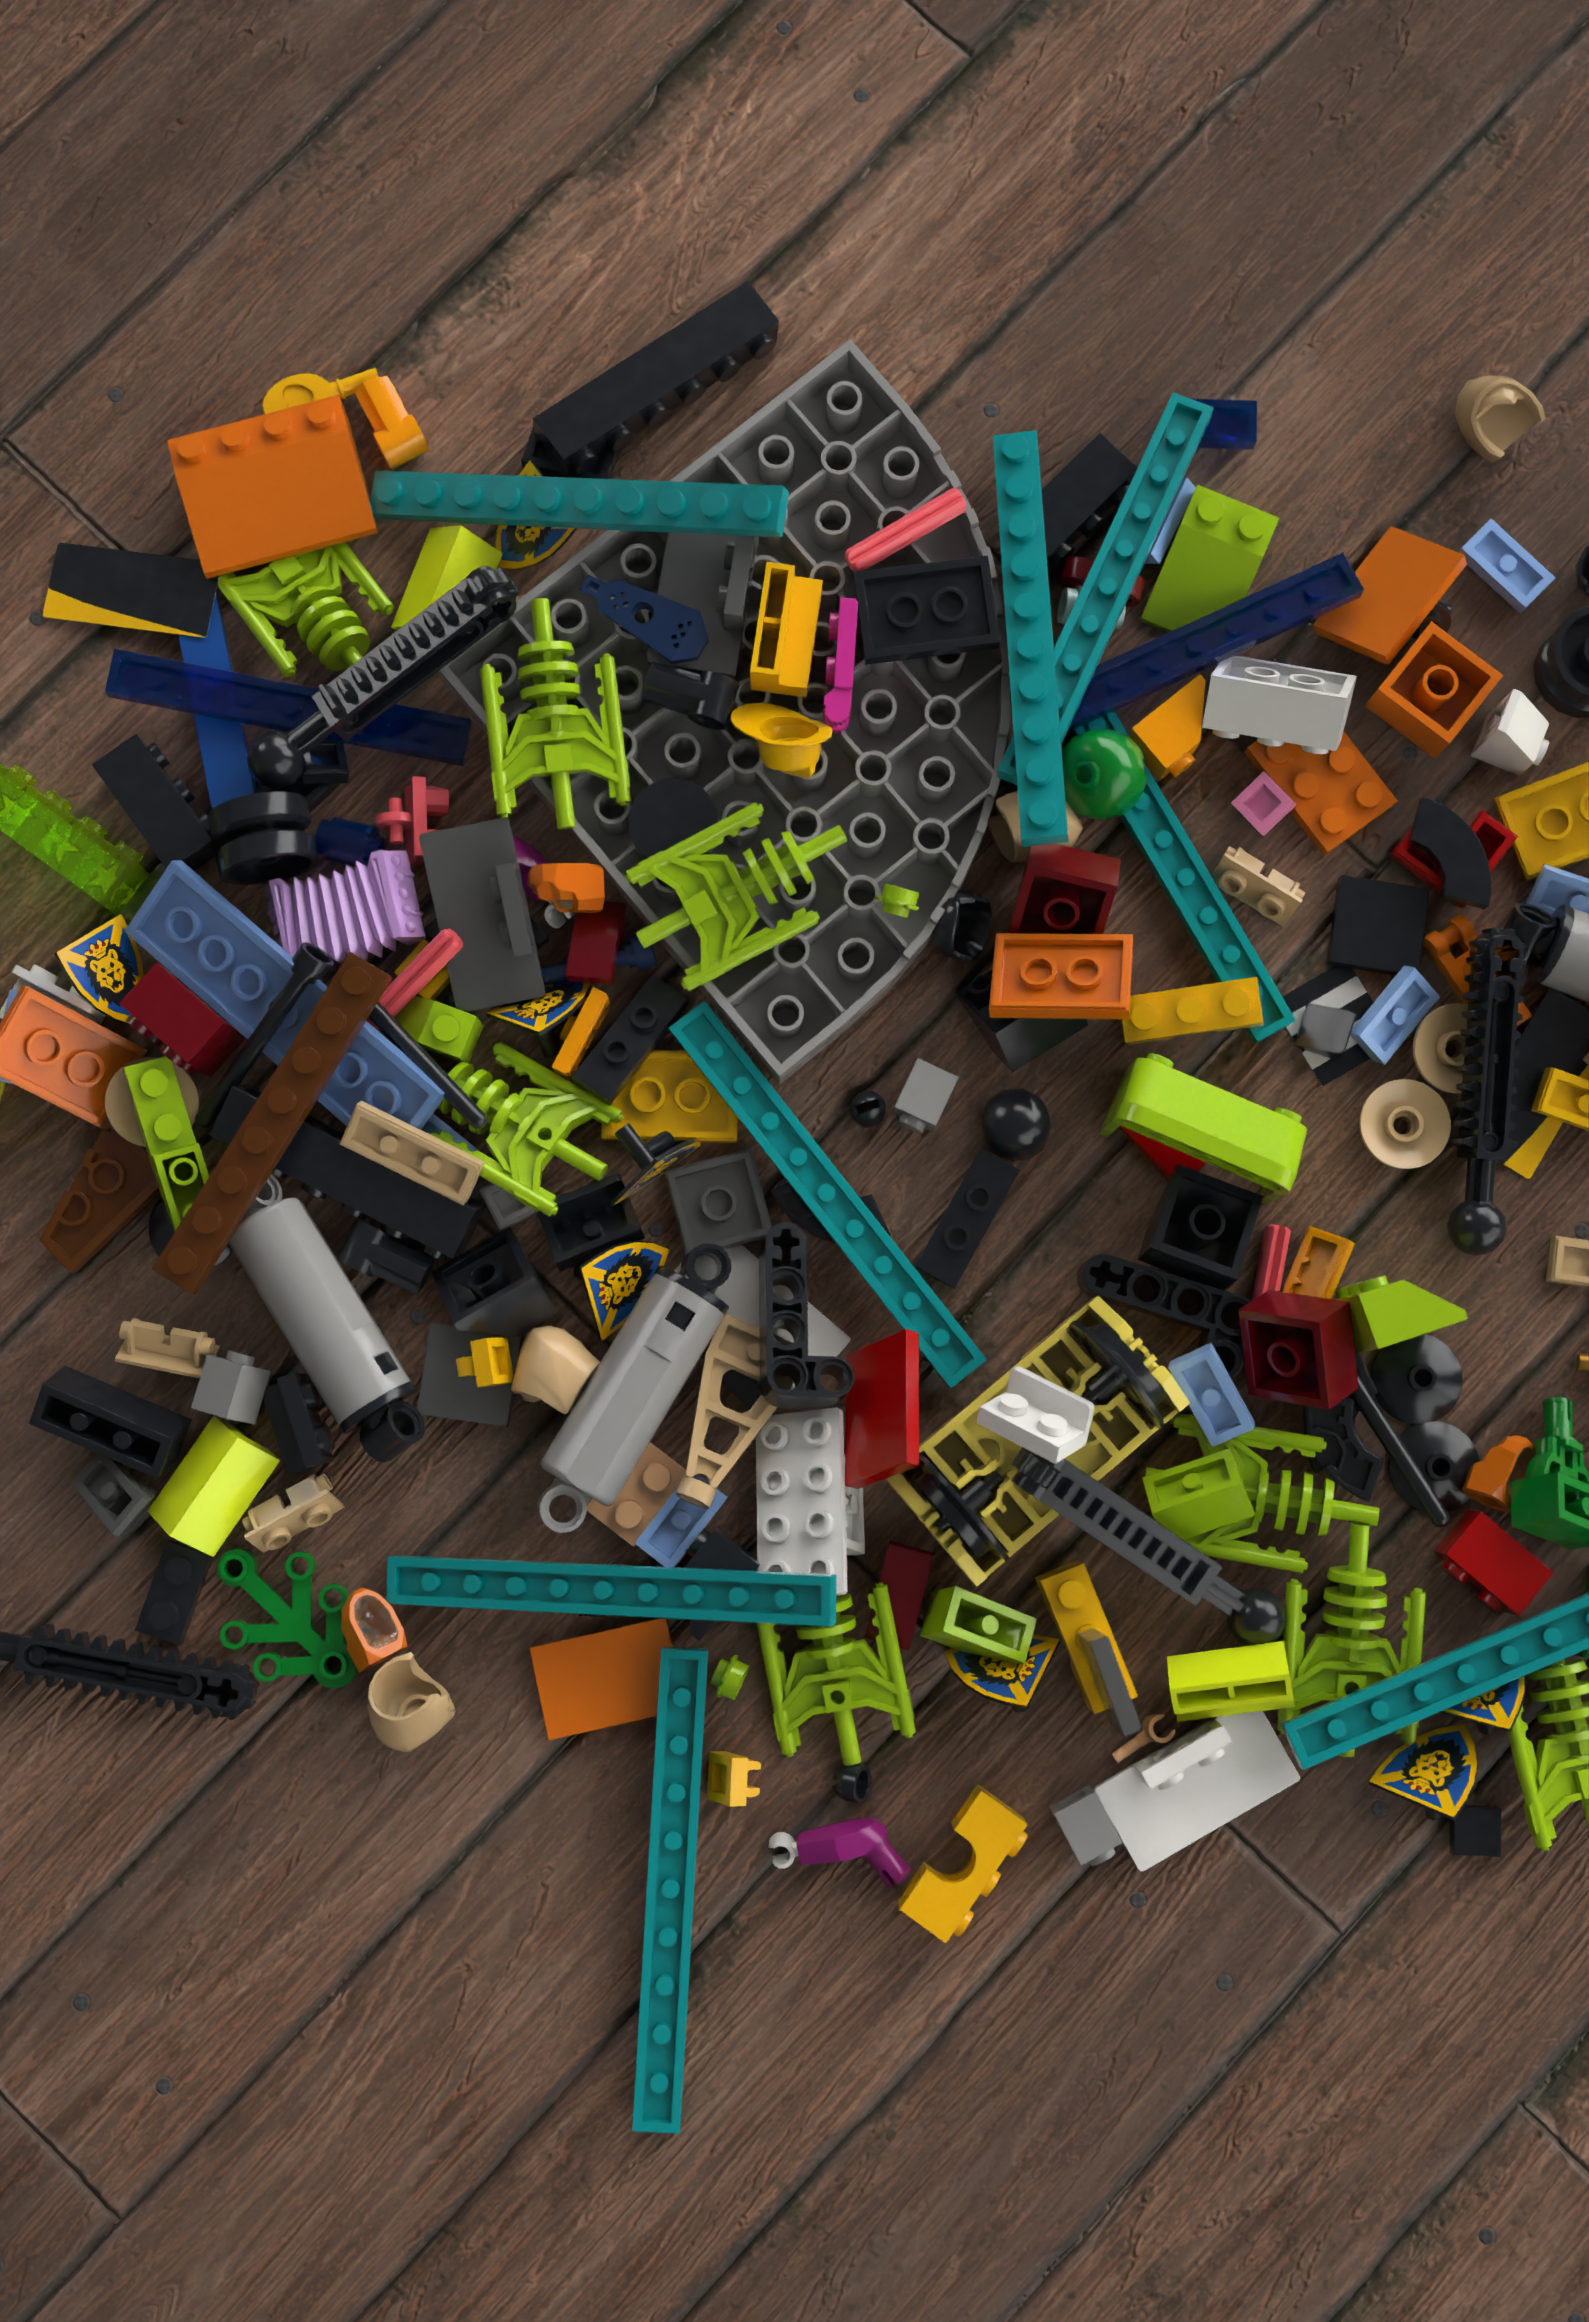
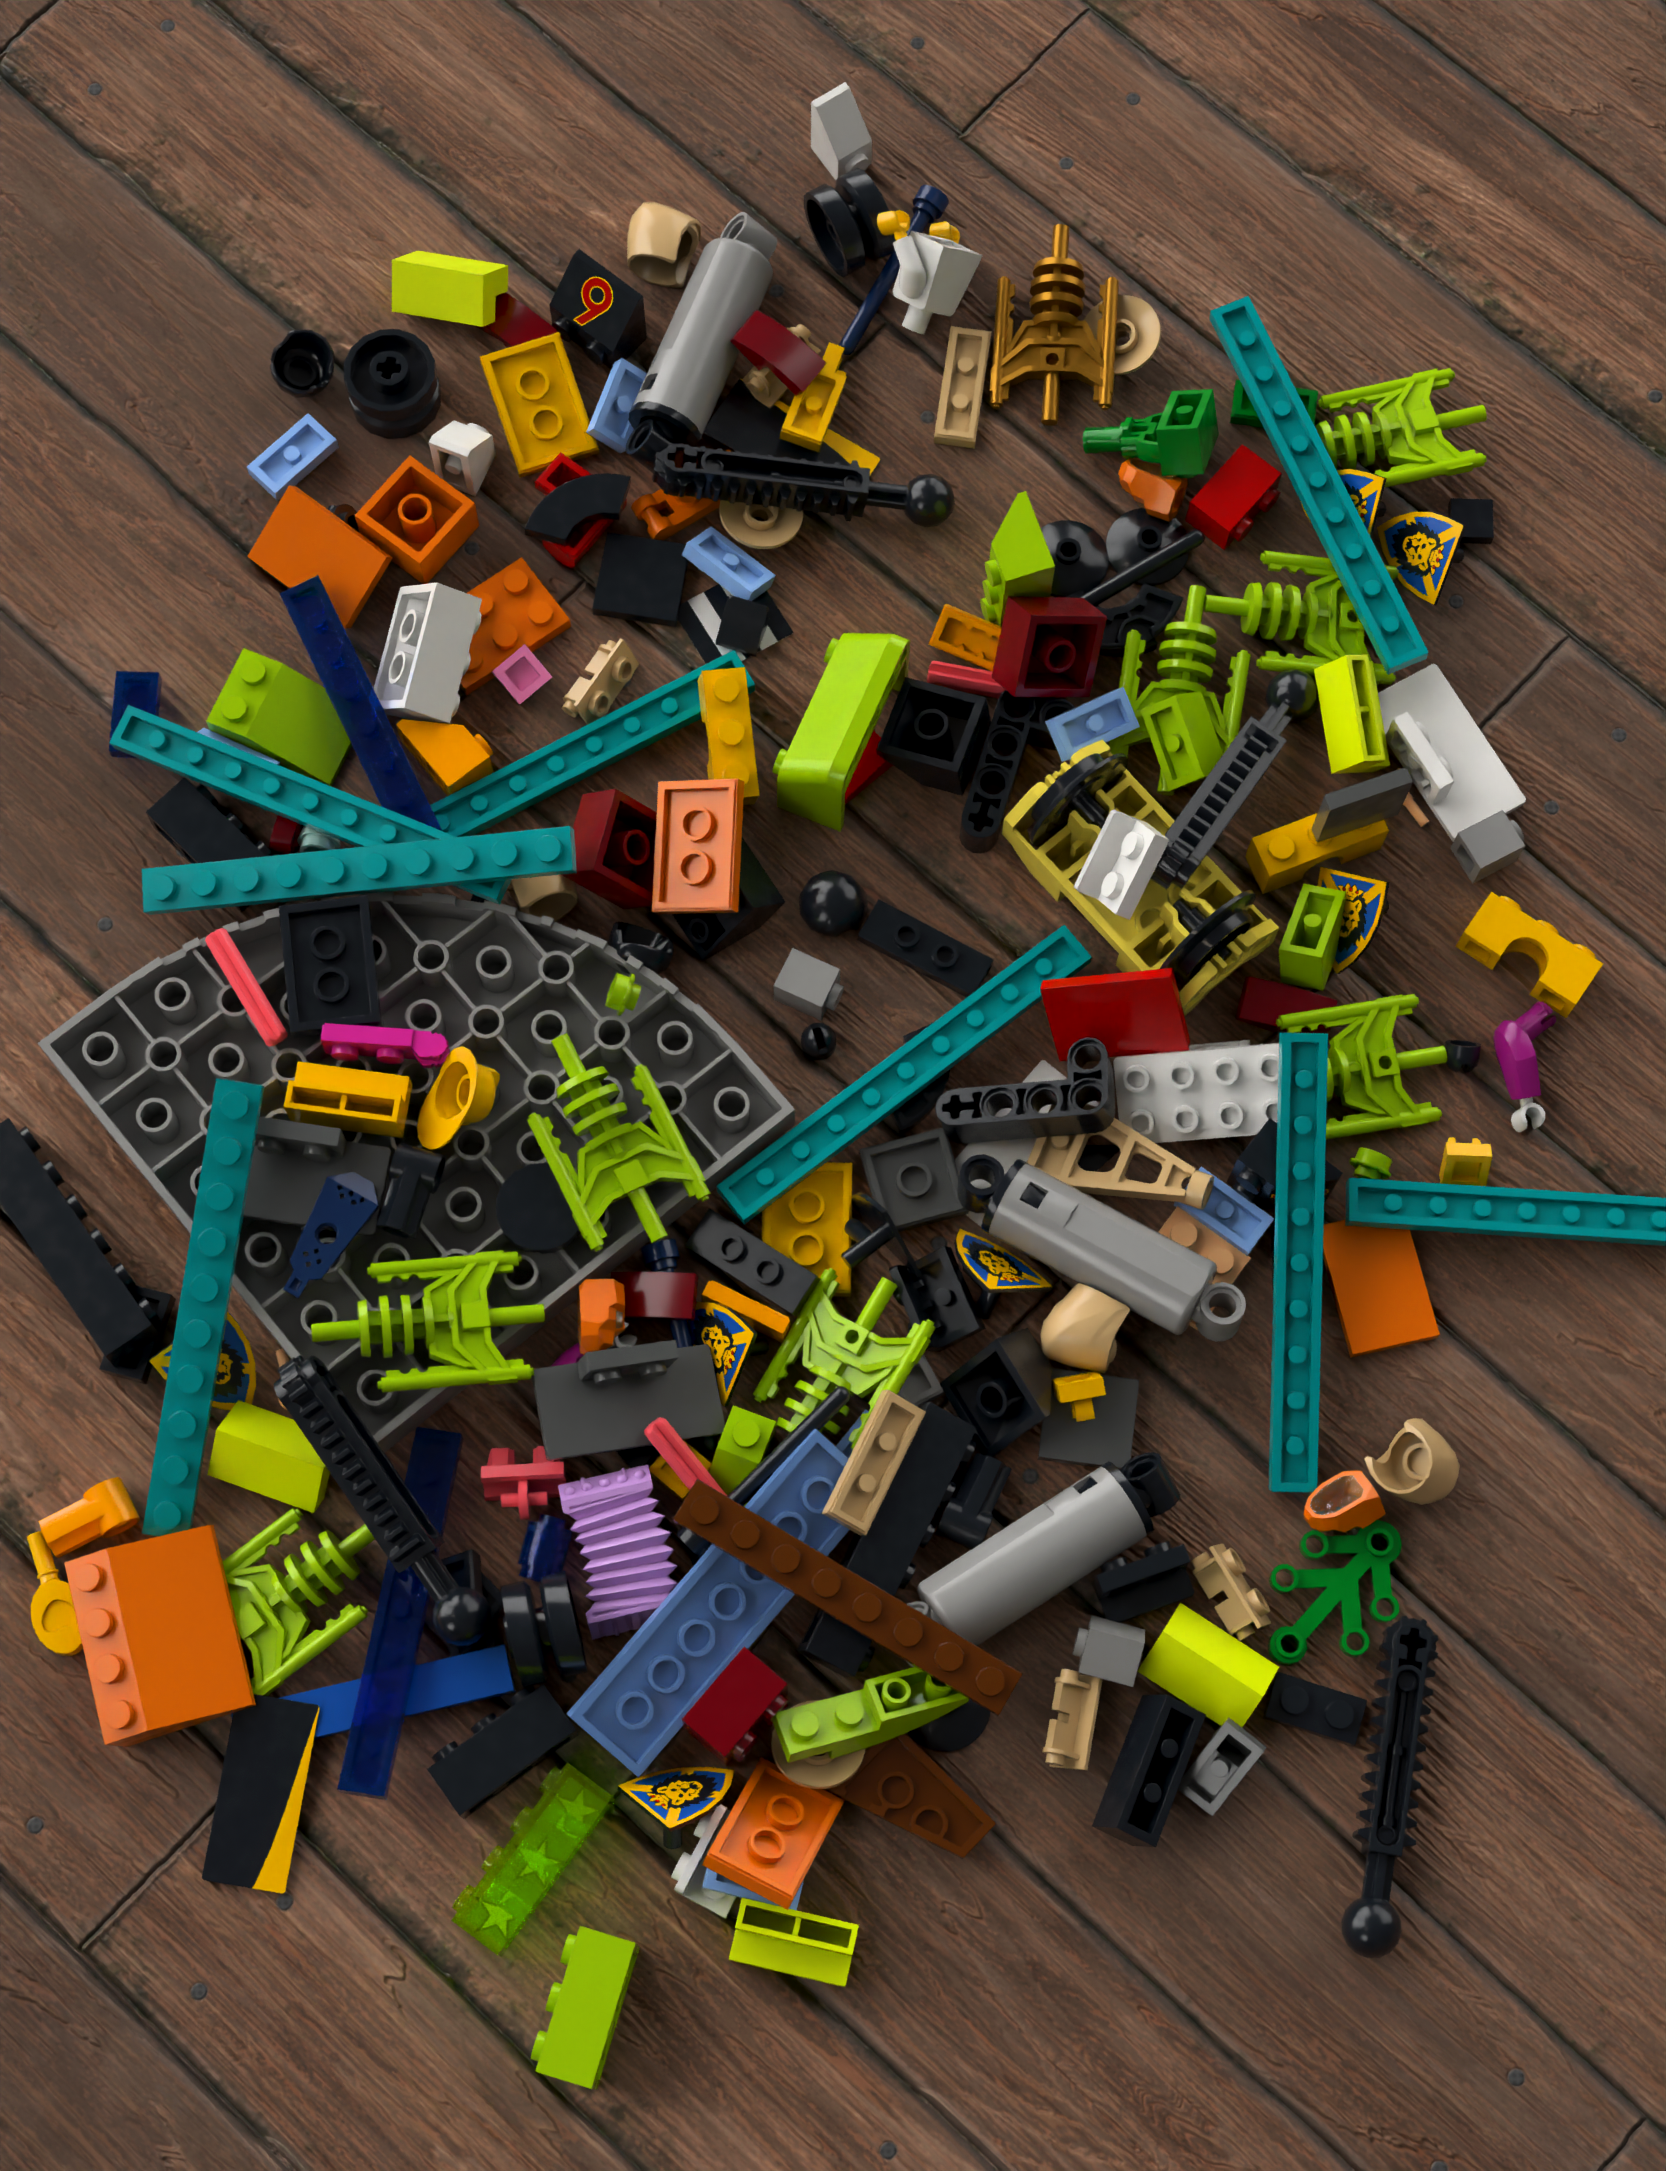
camera: 90 degrees left, 10 degrees down
black piece [195,942,334,1128] -> none
green cylinder [1062,730,1147,819] -> none
tan dish [1359,1079,1451,1169] -> none
tan piece [1454,375,1546,463] -> none

